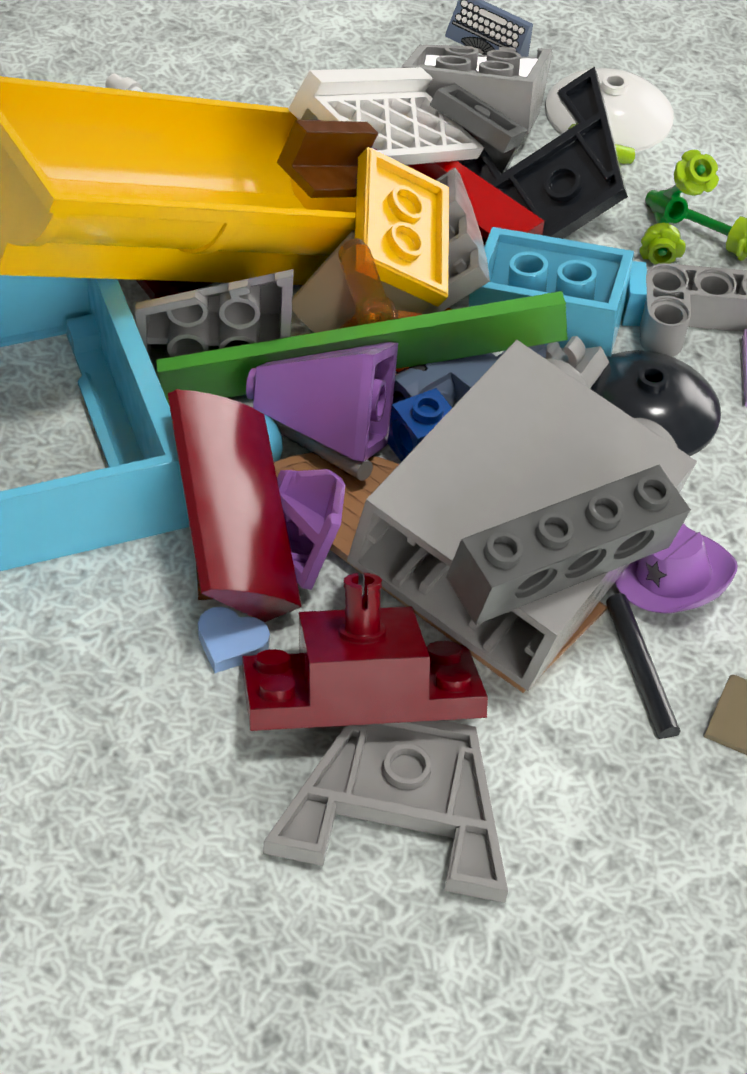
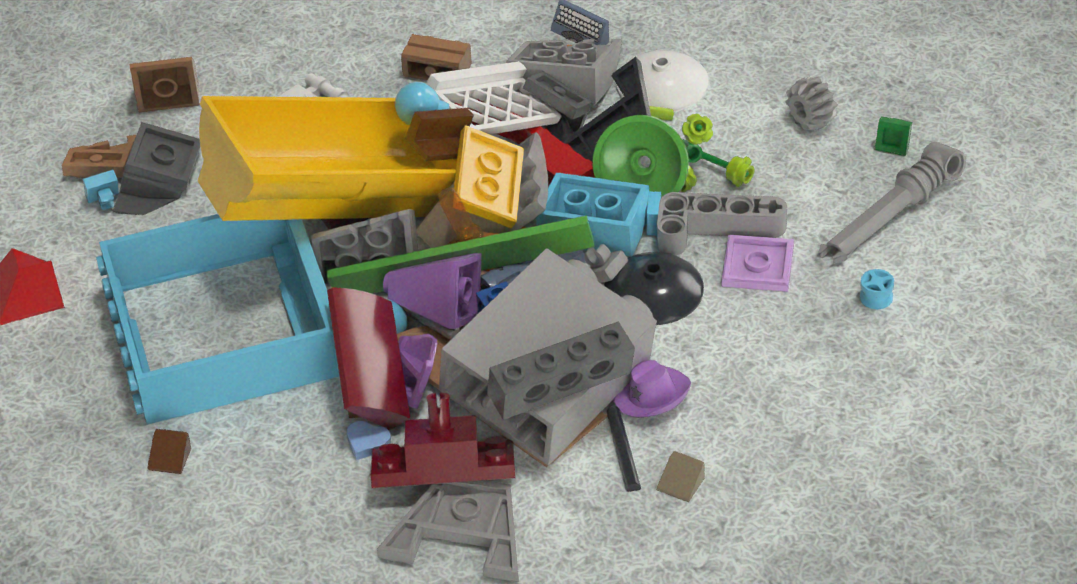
camera: 10 degrees right, 5 degrees down
none -> medium azure piece [395,82,449,125]
none -> medium nougat brick [401,34,472,80]
none -> bright green dish [593,115,689,205]

